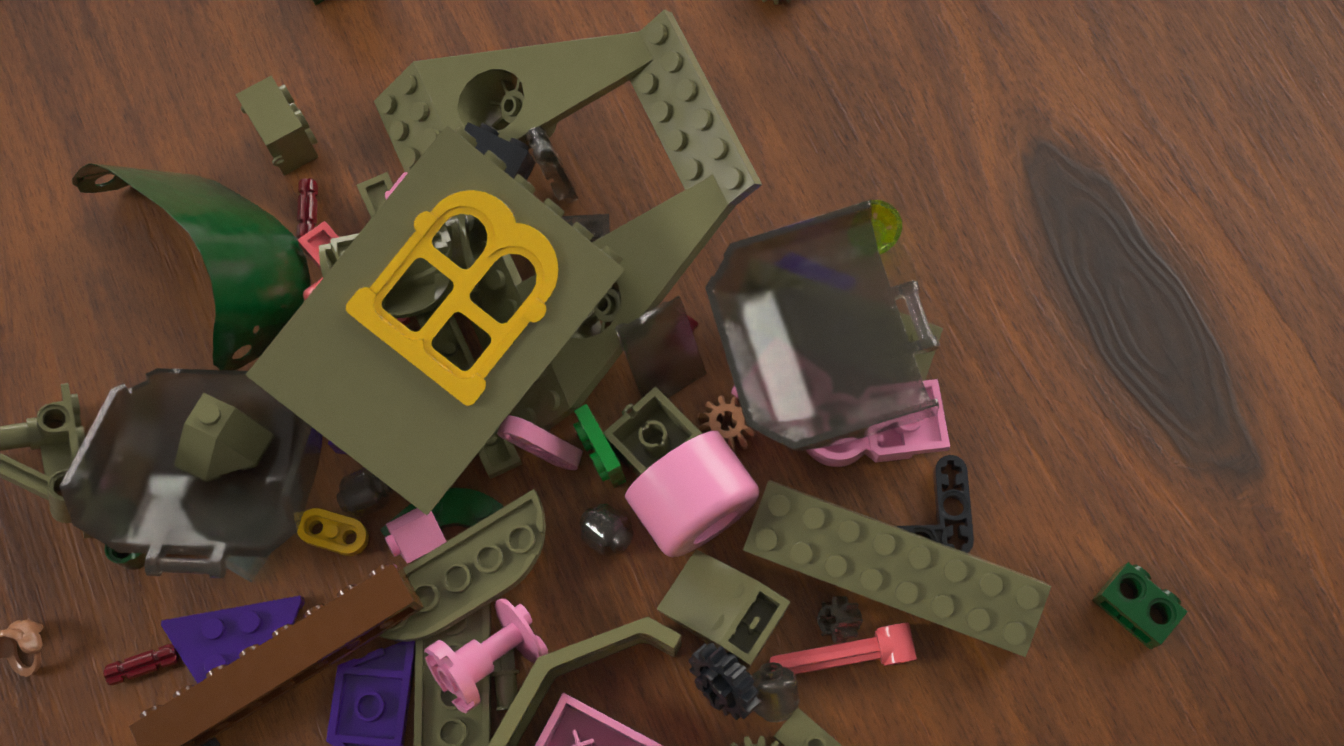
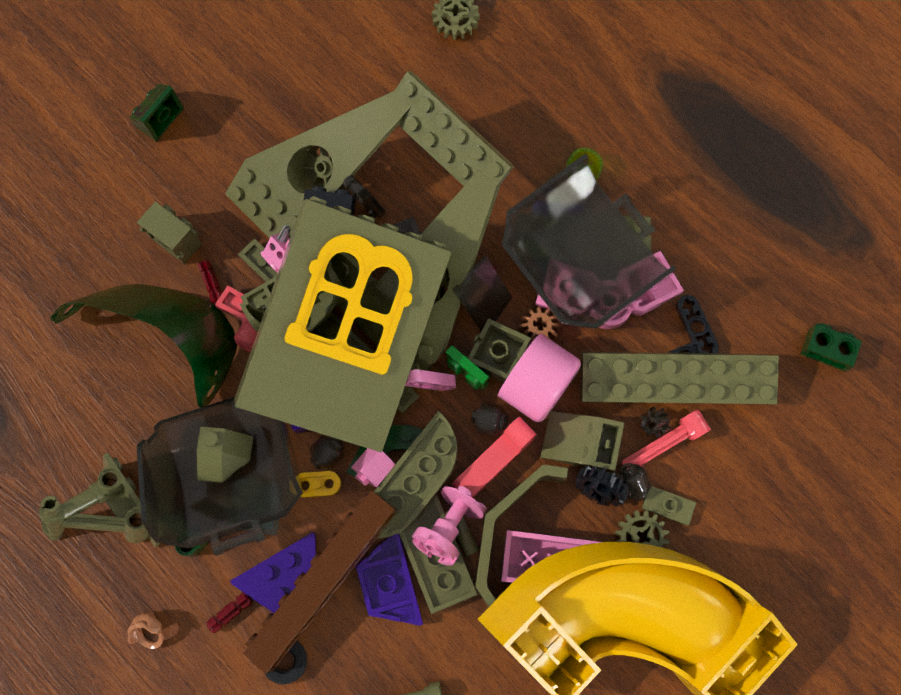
camera: 20 degrees left, 5 degrees up
none -> coral beam [451,416,537,498]

